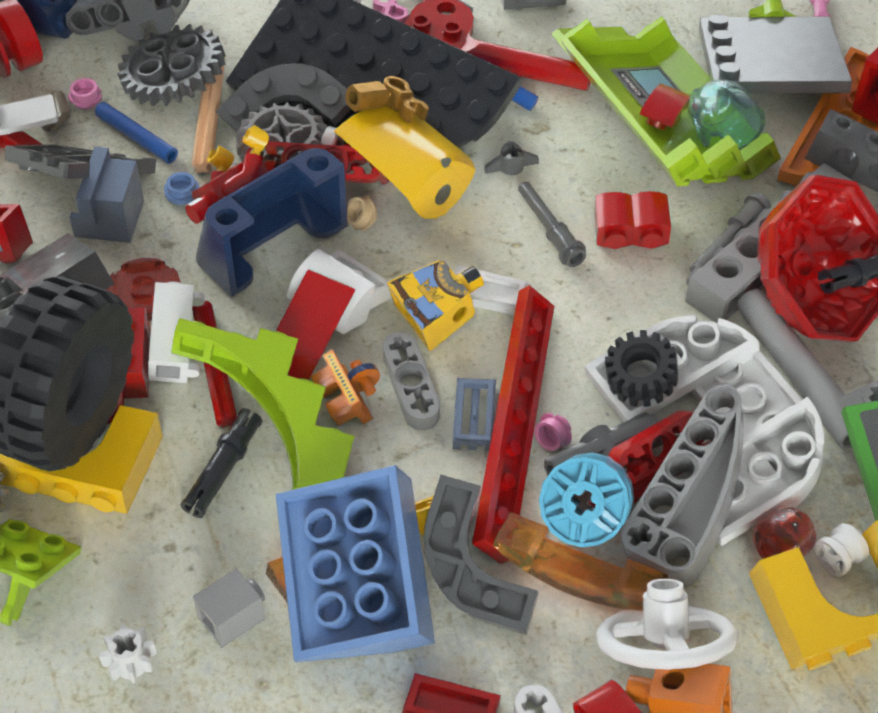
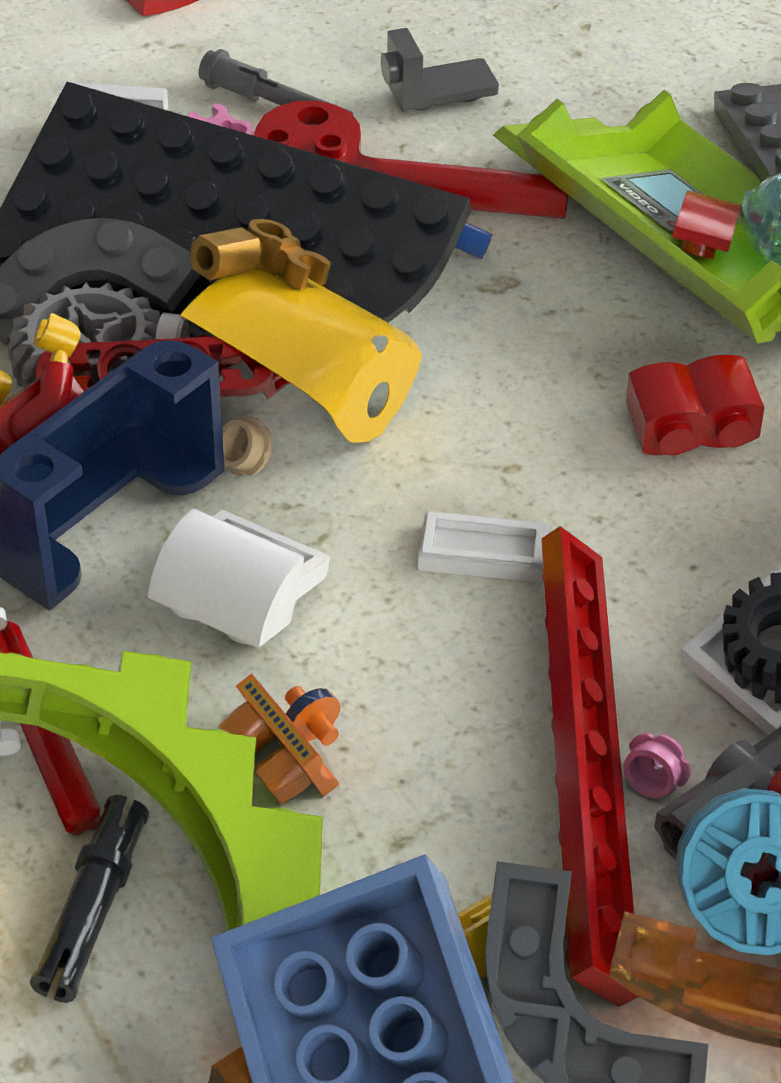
camera: 10 degrees left, 5 degrees down
red sticker [276,270,356,380] -> none
light grey beam [383,332,440,430] -> none
torso [387,260,484,351] -> none
sand blue tile [453,378,496,451] -> none
dark grey piece [484,141,539,176] -> none
dark grey pin [518,182,586,267] -> none

